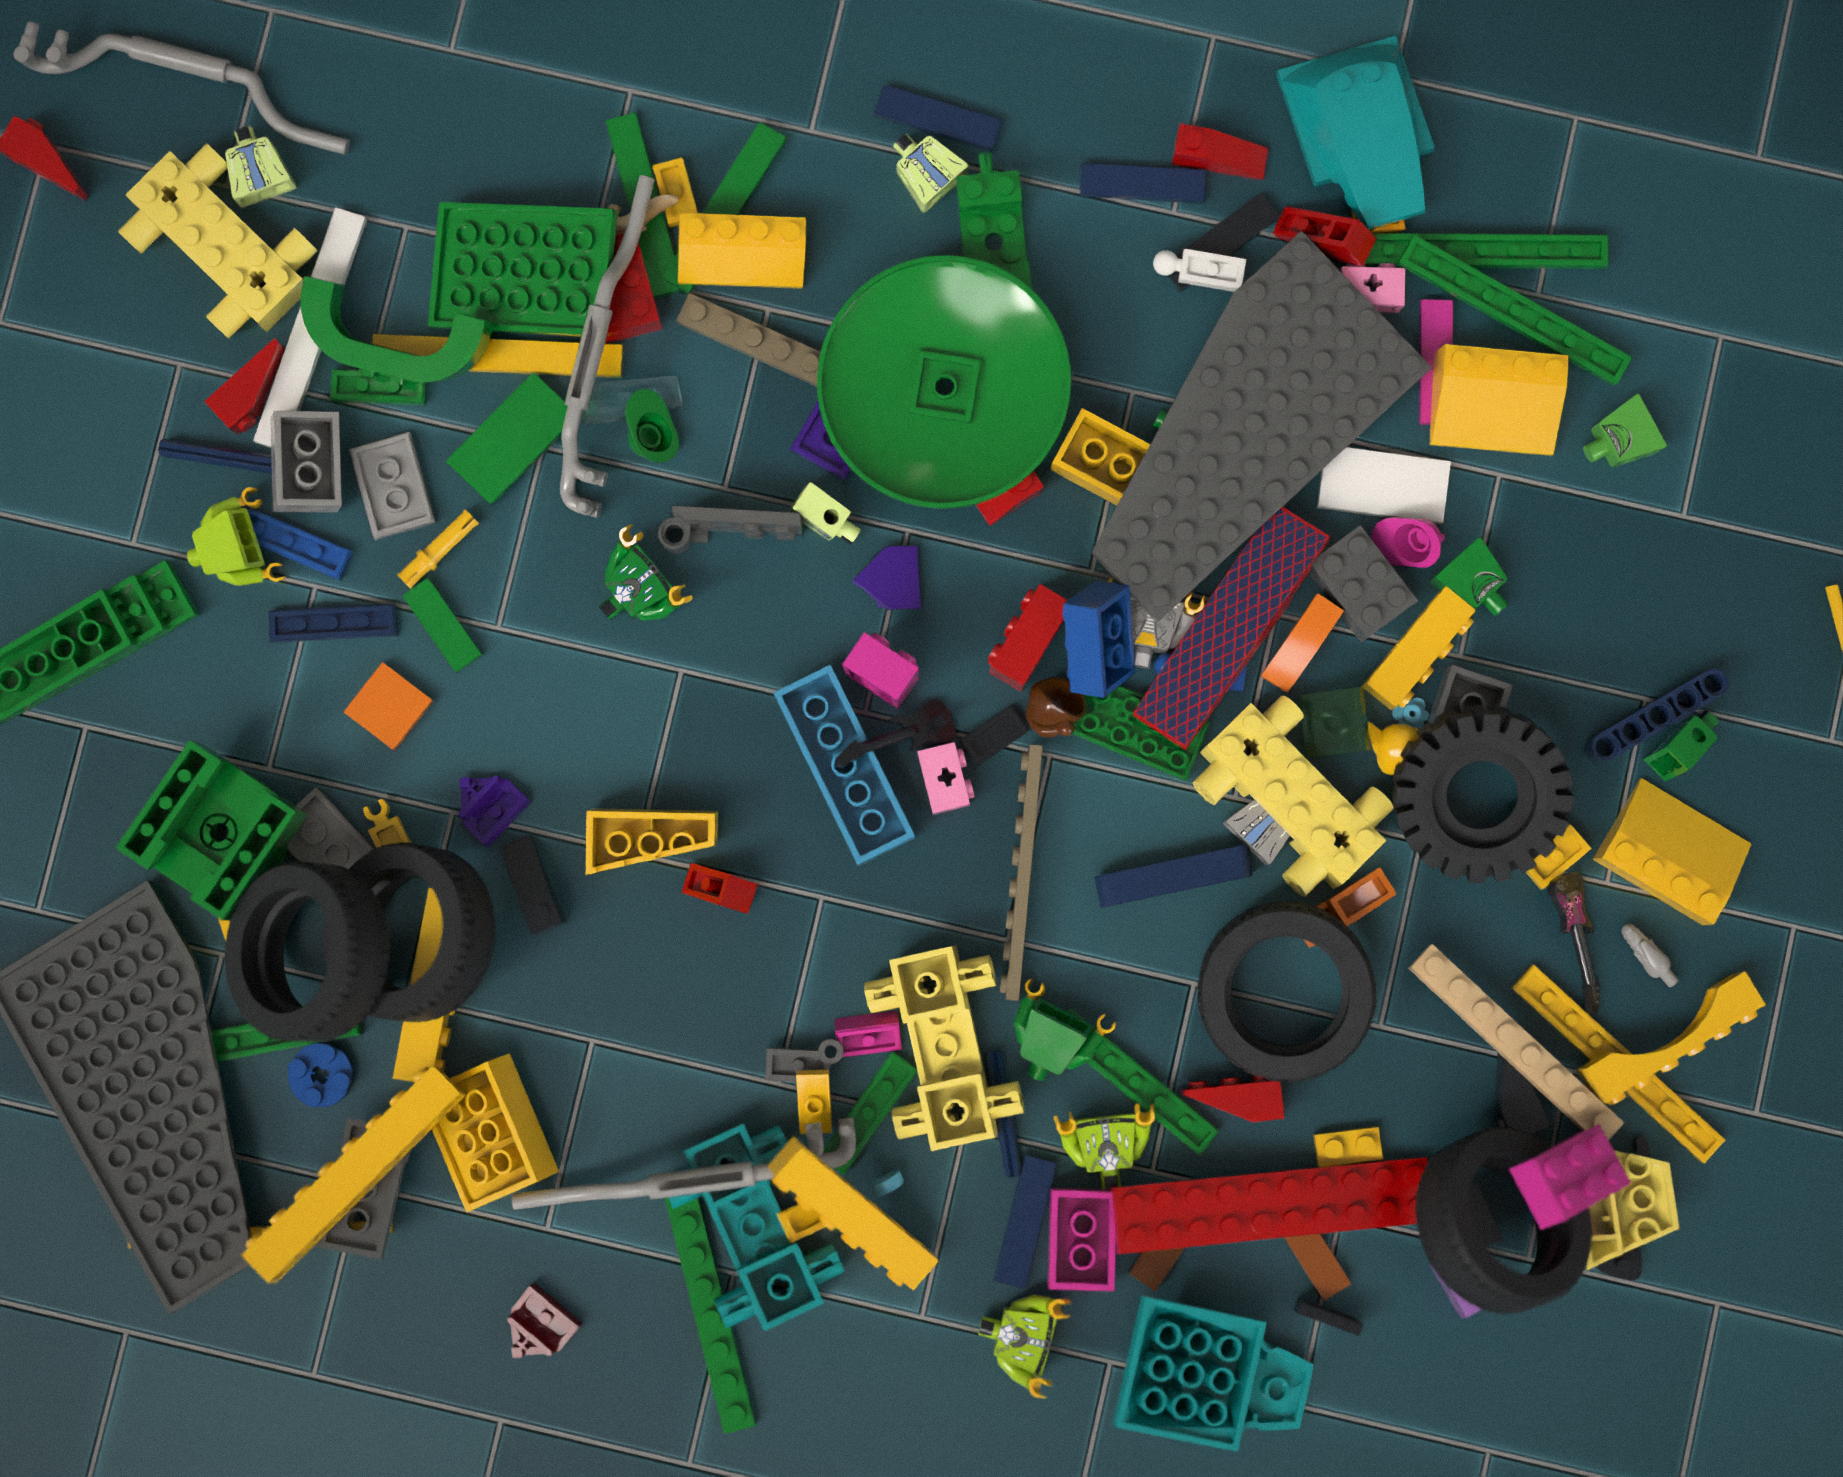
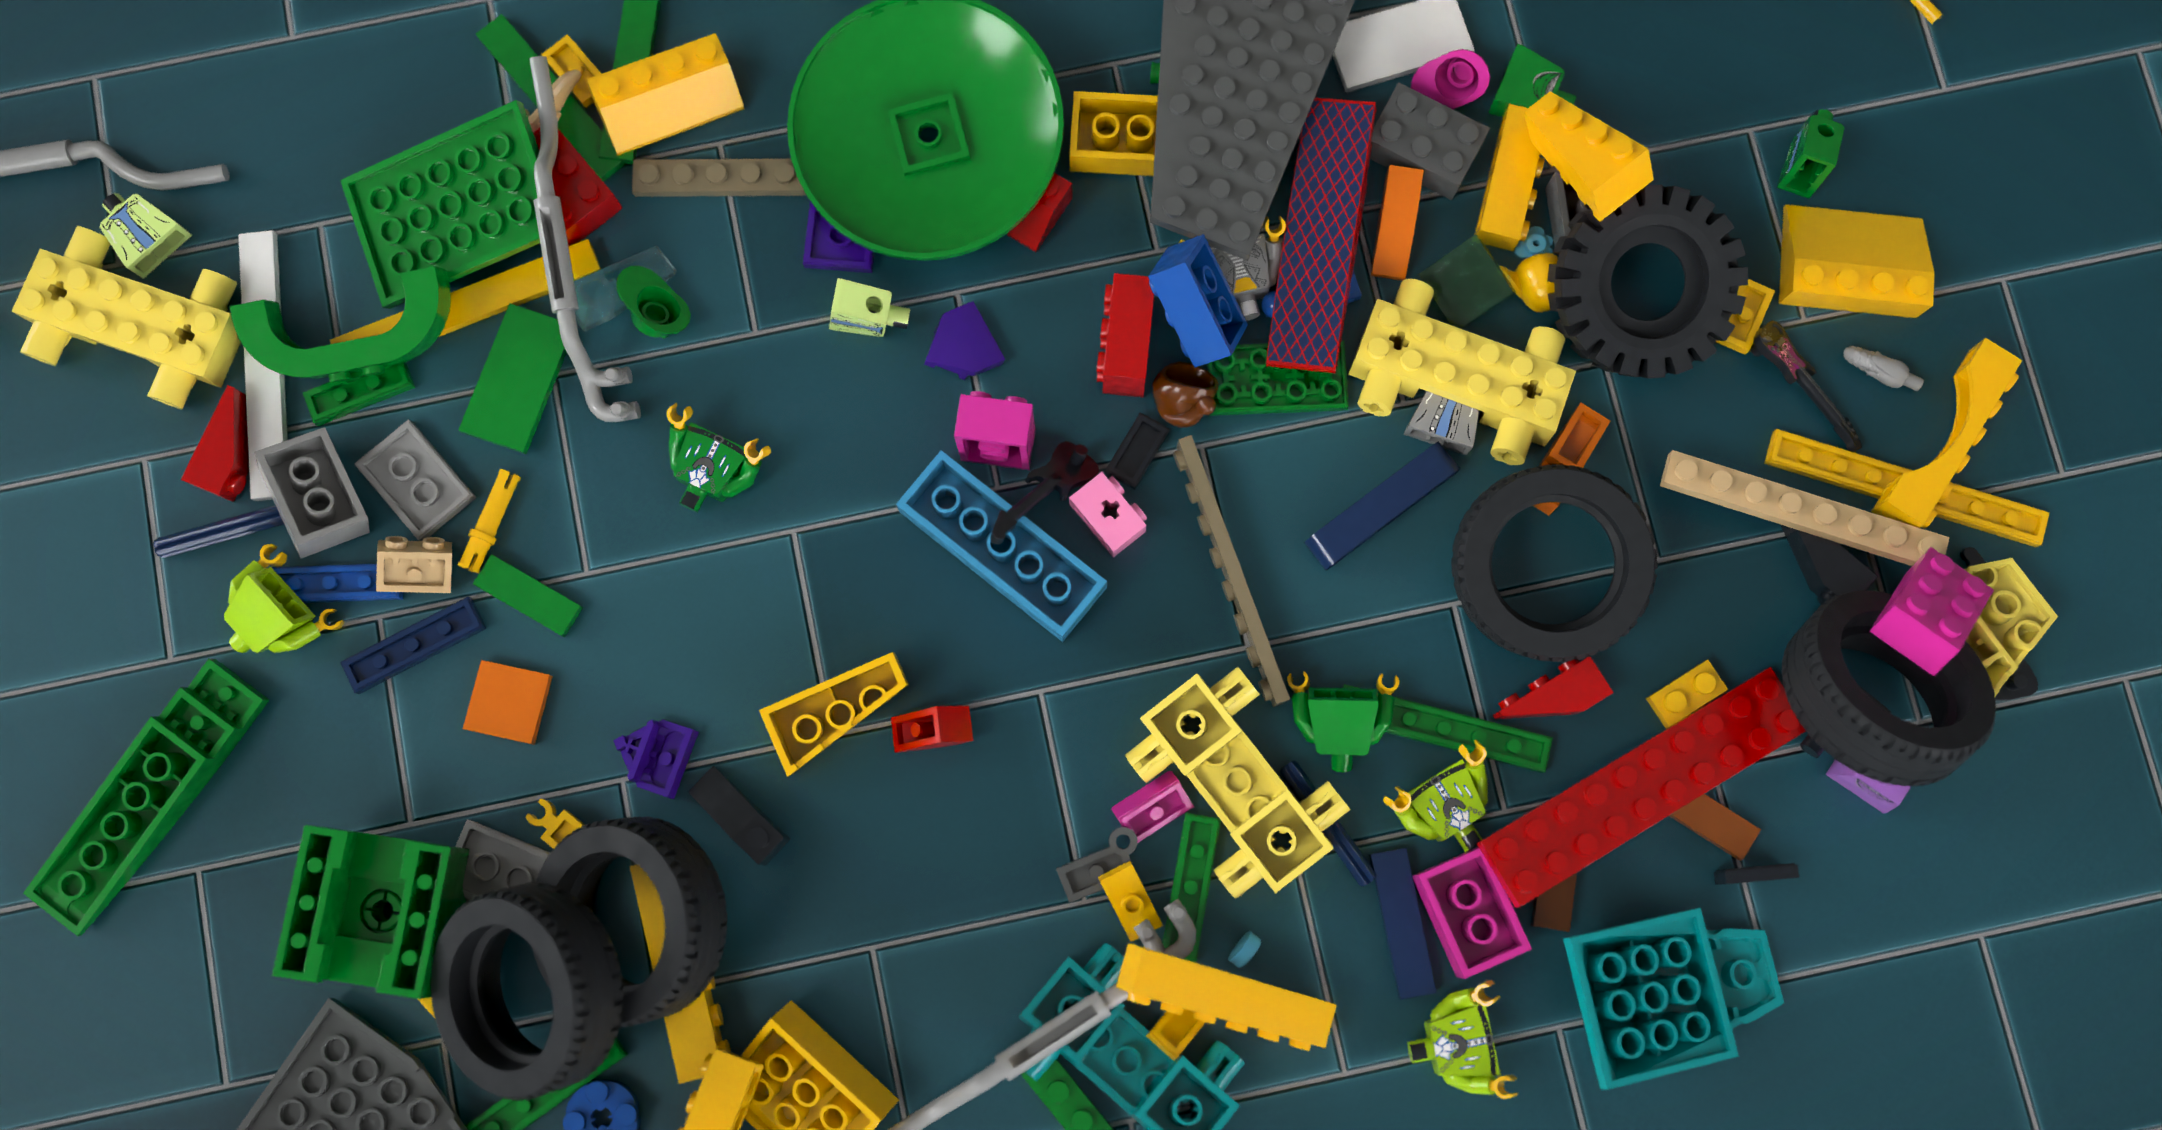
camera: 25 degrees left, 5 degrees down
dark grey hinge [658,506,803,554] -> none
dark blue beam [1584,669,1729,763] -> none
none -> tan bracket [376,536,452,593]
none -> yellow wedge [1524,91,1654,222]

